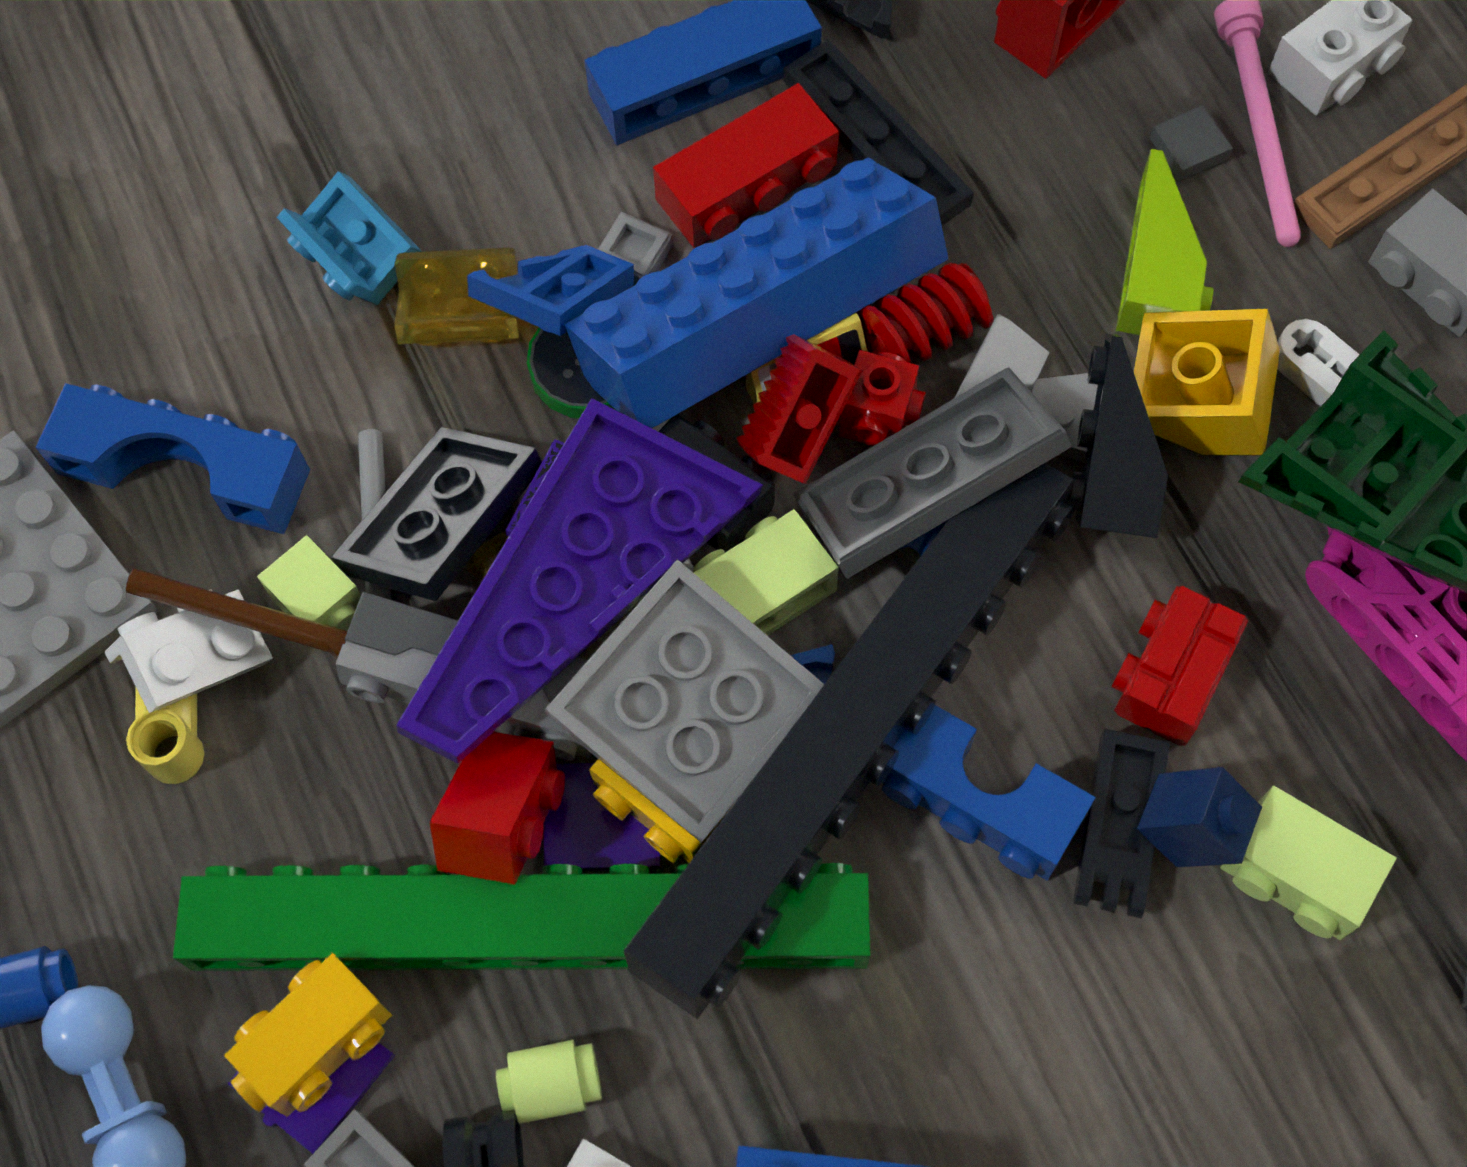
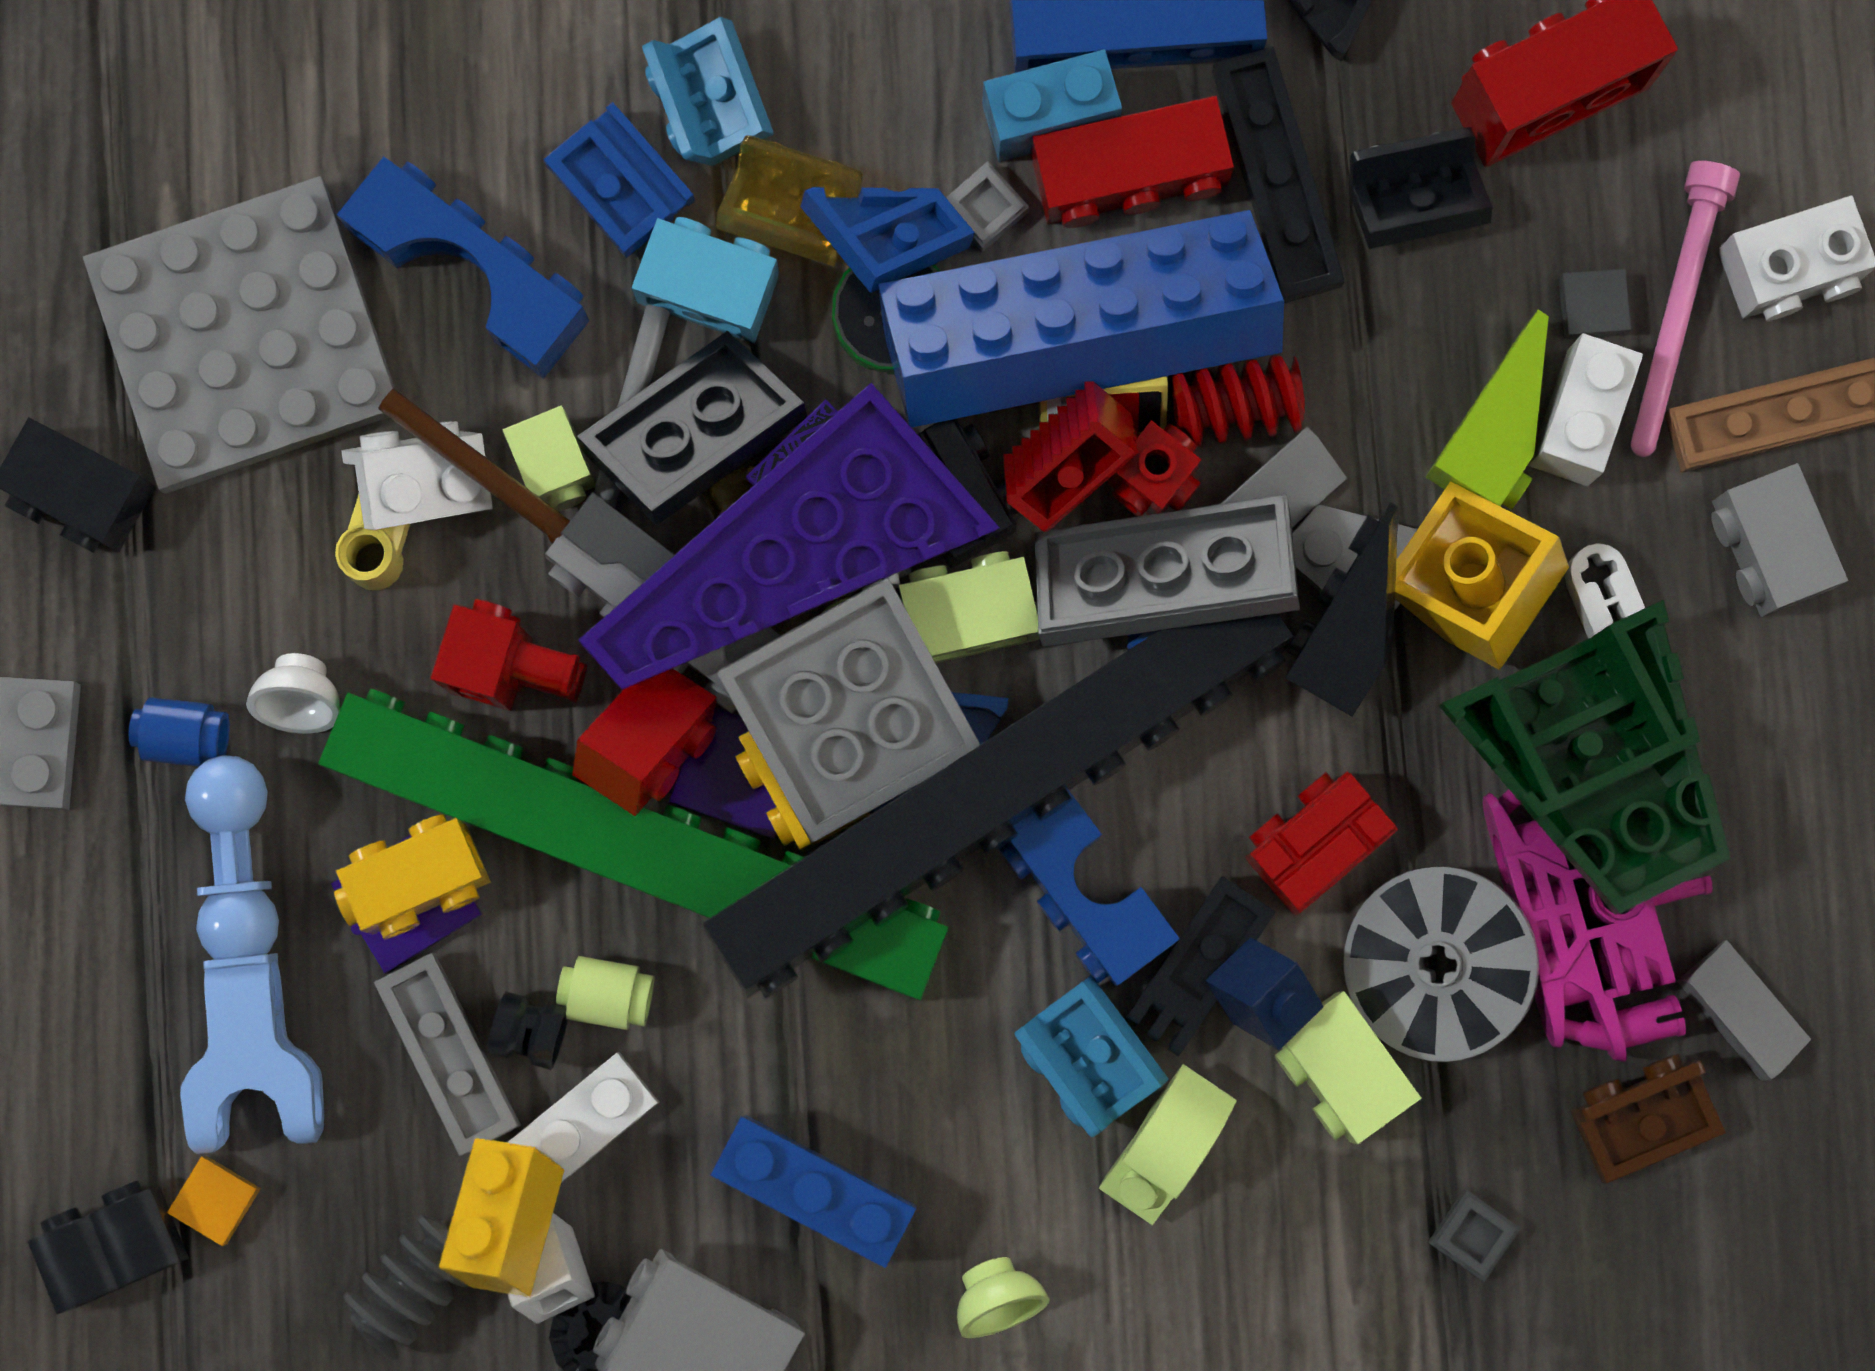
camera: 20 degrees right, 15 degrees up
none -> white piece [246,653,341,734]
none -> red brick [430,599,587,711]
none -> blue plate [543,102,695,258]
none -> medium azure brick [631,217,780,344]
none -> dark azure brick [982,49,1122,162]
none -> dark azure bracket [1015,975,1169,1138]
none -> yellowish green brick [1098,1064,1237,1225]
none -> light grey piece [1344,867,1539,1062]
none -> black bracket [1349,127,1492,249]
none -> white brick [1528,333,1643,487]

